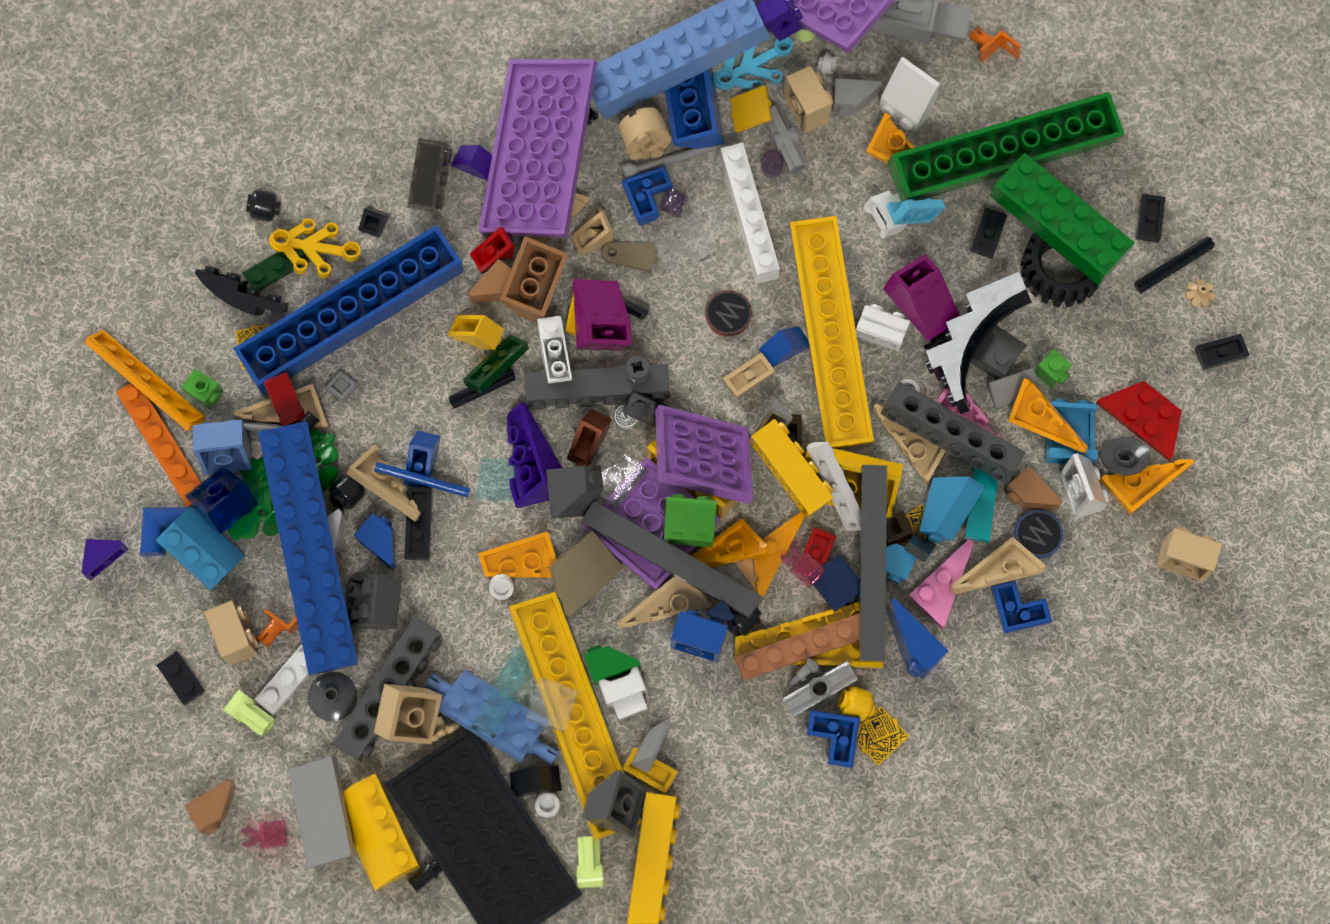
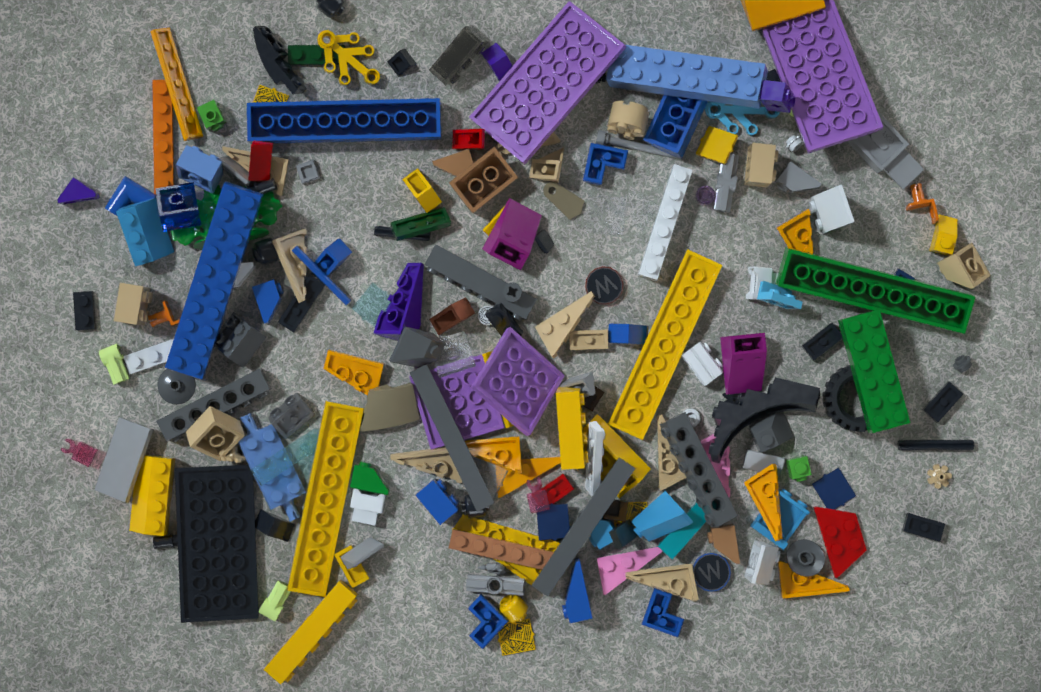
camera: 30 degrees right, 15 degrees up
medium nougat slope [184,779,236,835] -> none
white tile [489,574,514,600] -> none
clear piece [525,677,578,732] -> none
white tile [535,792,560,818] -> none
white slope [537,316,572,384] -> none
dark grey slope [582,771,647,837] -> none
clear purple wheel [660,189,688,217] -> none
bright green slope [664,494,717,548] -> none
dark blue slope [706,600,734,622] -> none
tan brick [1156,527,1222,582] -> none
none -> flat silver bracket [268,393,315,439]
none -> tan wing [535,291,595,358]
none -> dark blue piece [812,467,856,509]
none -> yellow slope [929,214,957,256]
none -> tan slope [937,243,991,289]
none -> dark grey plate [953,355,972,373]

